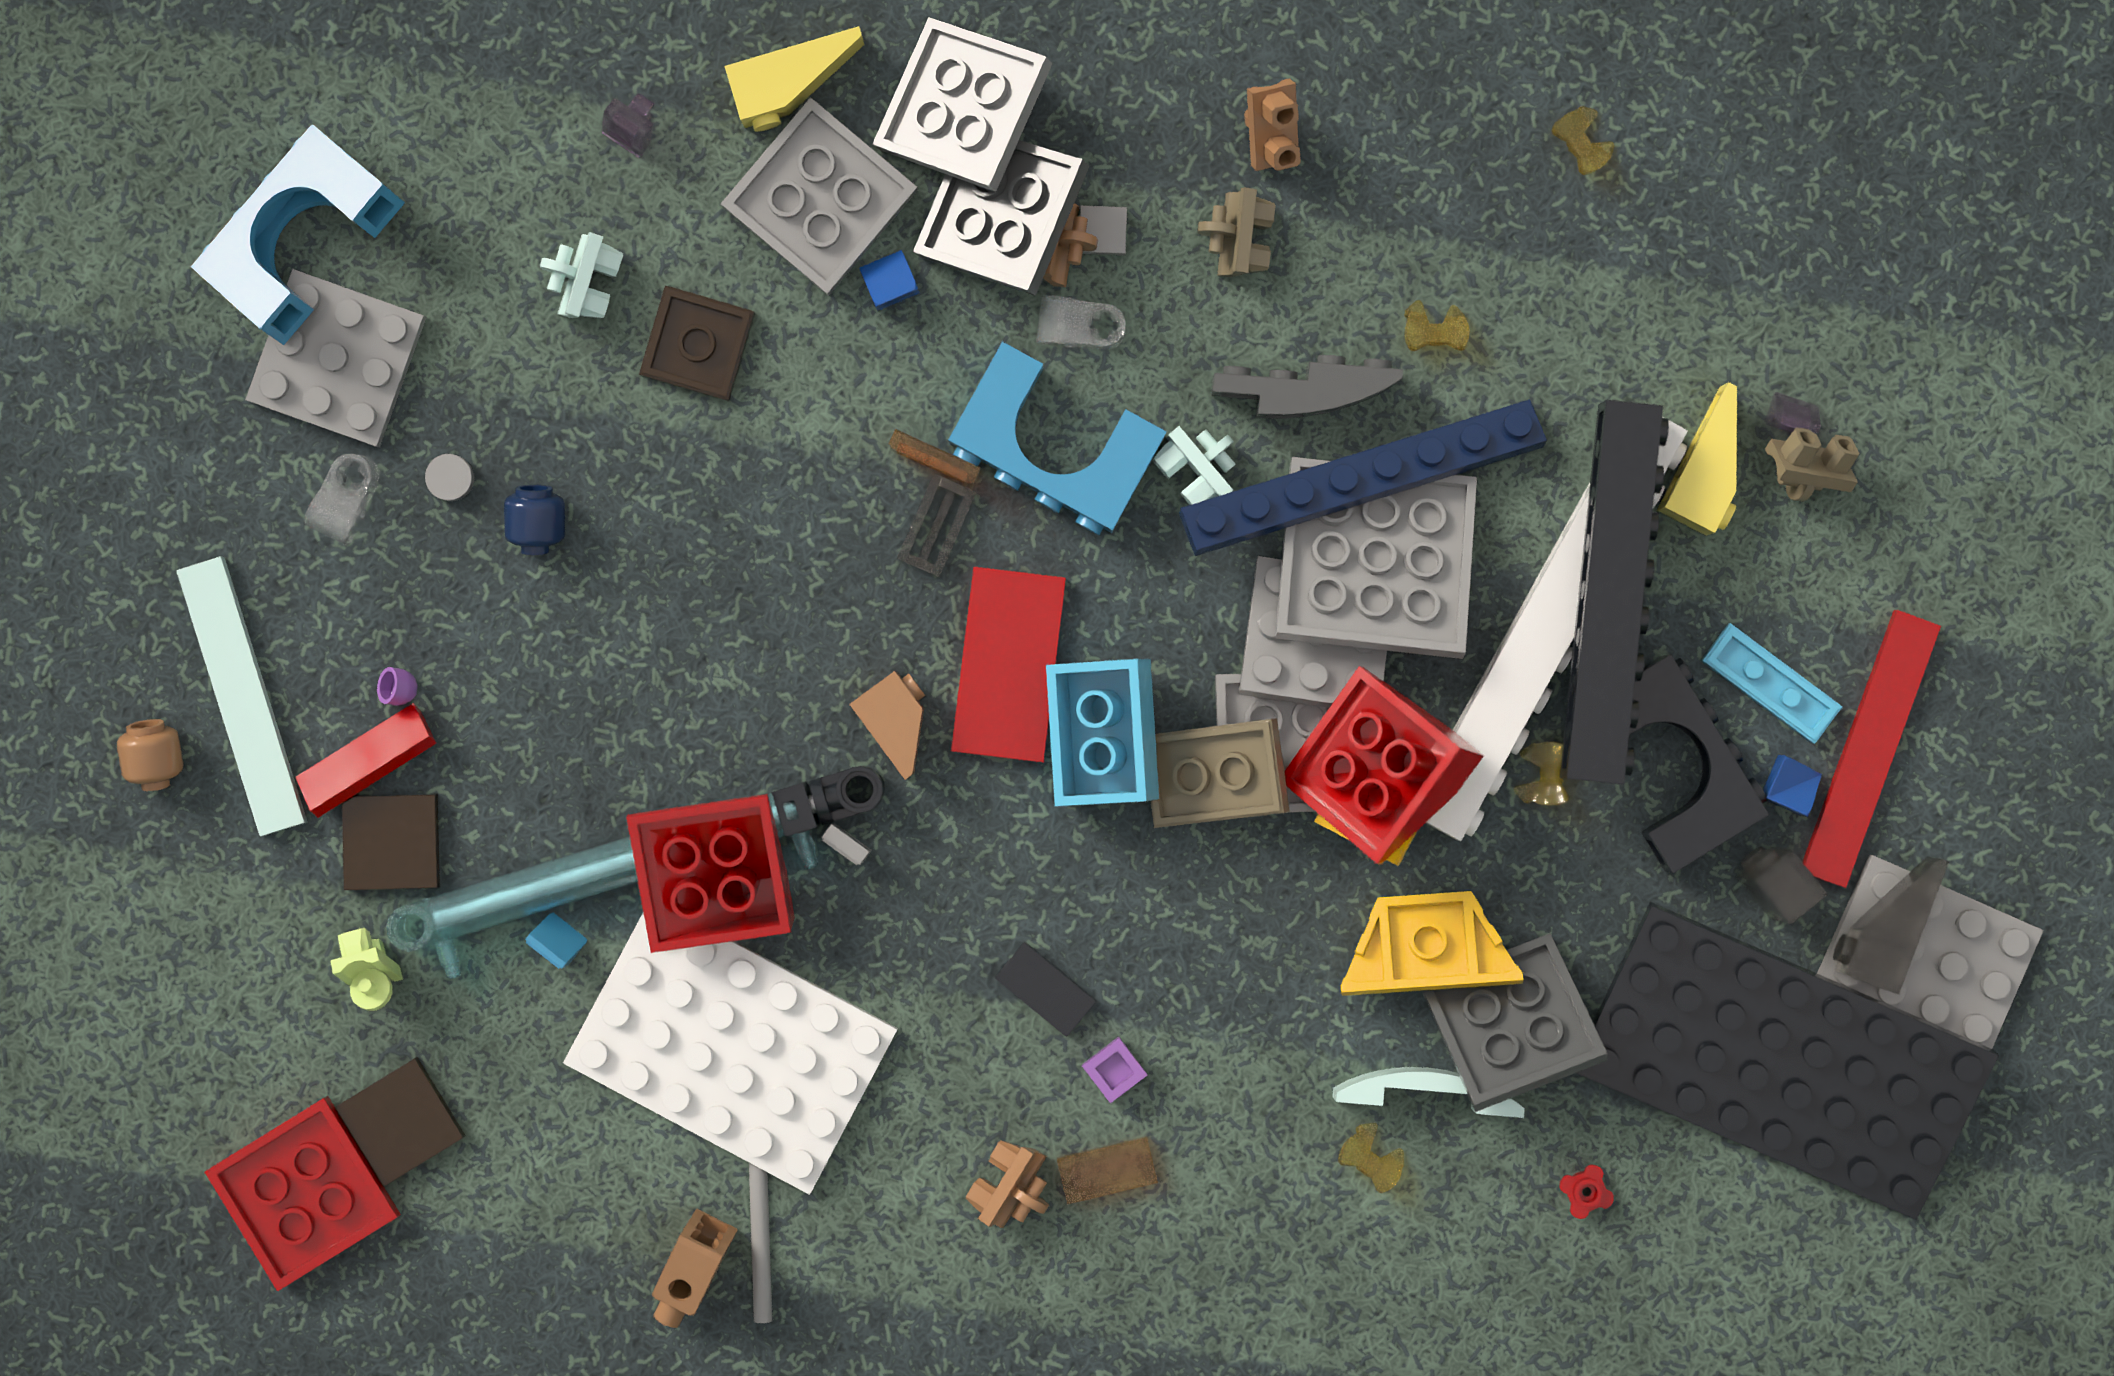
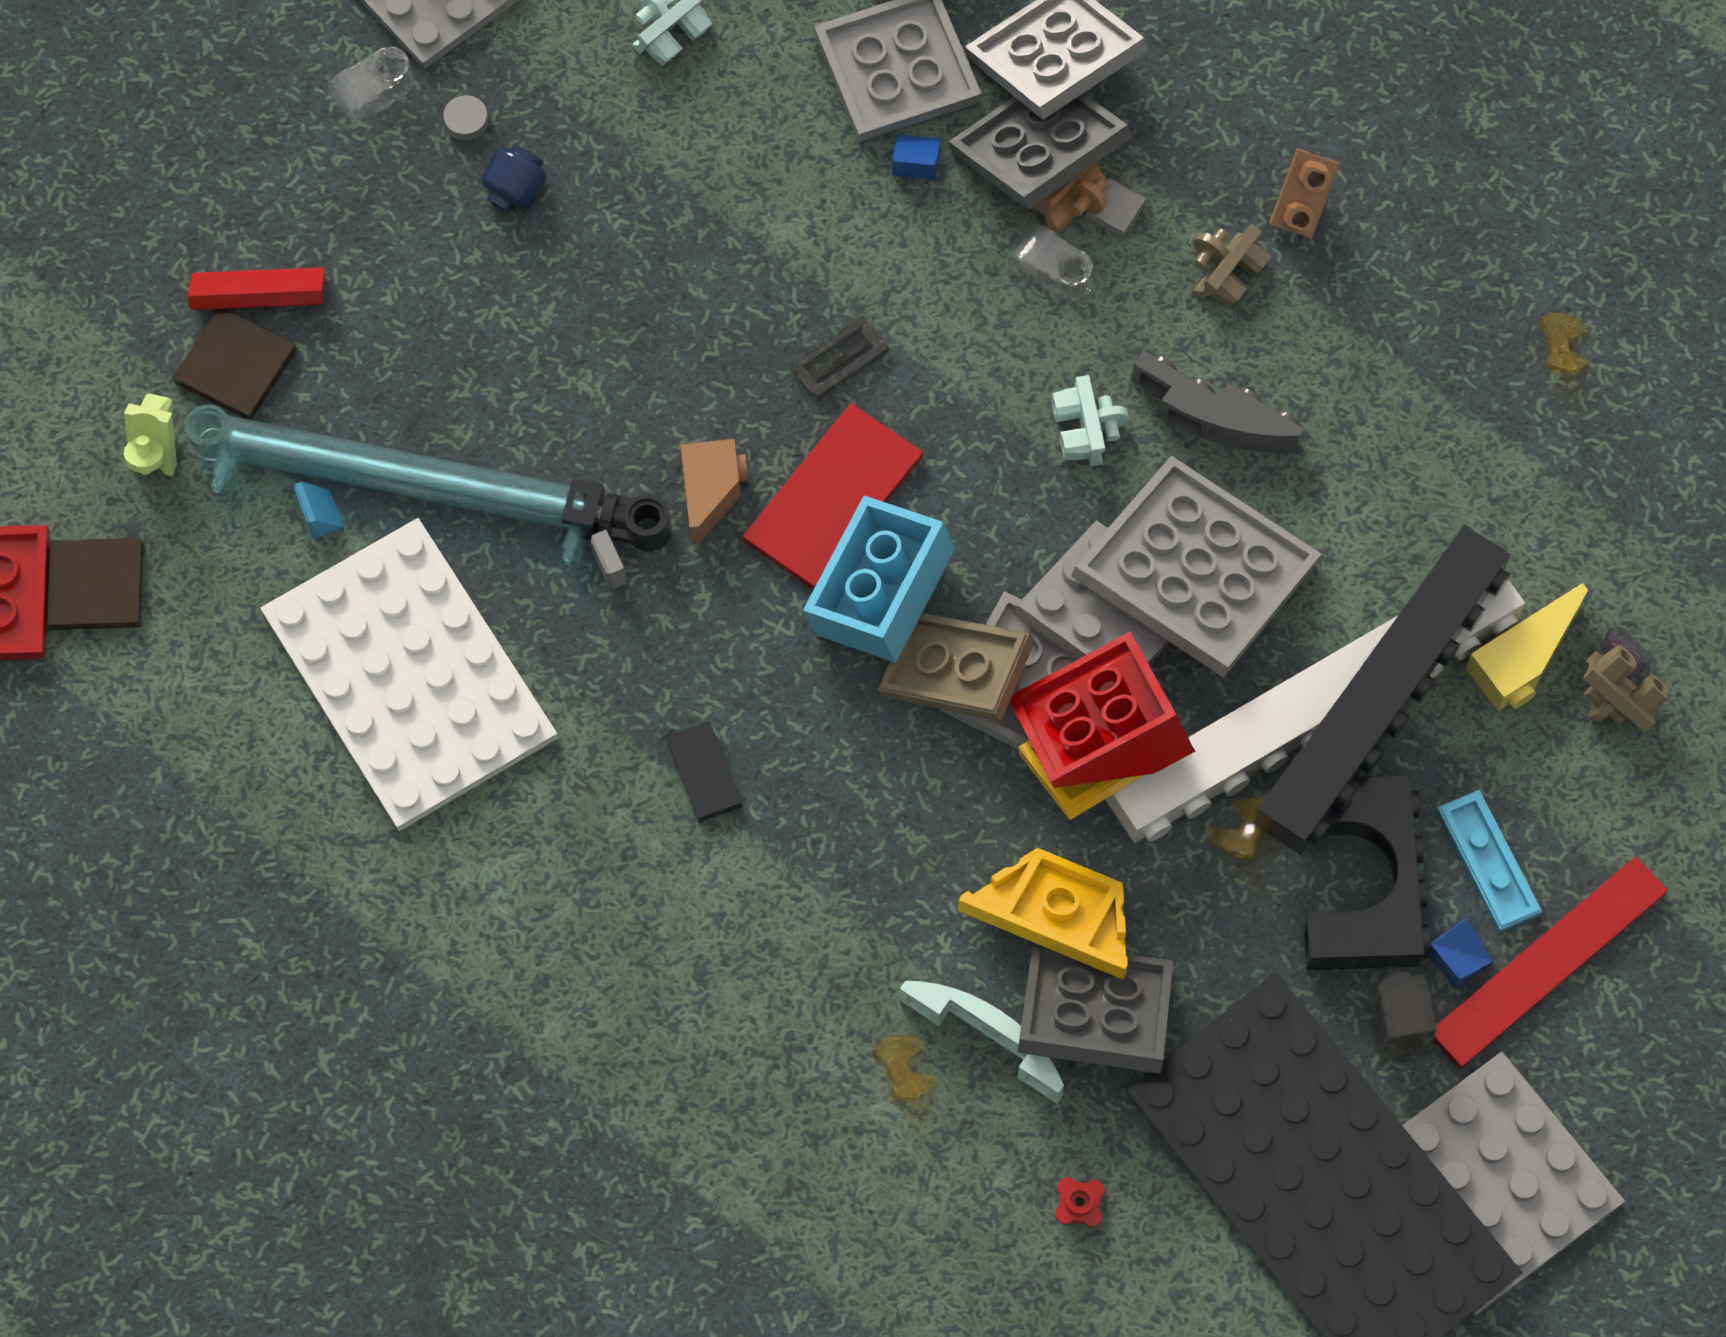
camera: 30 degrees right, 20 degrees down
medium nougat head [117,719,184,791] -> none
light aqua tile [176,556,308,836] -> none
medium lavender hinge [377,667,418,706] -> none
red slope [626,794,795,953] -> none
dark brown tile [639,285,755,401] -> none
medium nougat torso [652,1209,738,1328] -> none
light grey bar [749,1163,772,1323] -> none
clear orange tile [889,429,981,487] -> none
dark azure arch [948,342,1166,535] -> none
medium nougat hips [966,1141,1049,1228] -> none
clear orange tile [1056,1136,1158,1204] -> none
medium lavender plate [1082,1036,1147,1103] -> none
dark blue plate [1179,399,1547,556] -> none
clear yellow piece [1404,300,1470,351] -> none
clear smoke slope [1833,856,1949,995] -> none

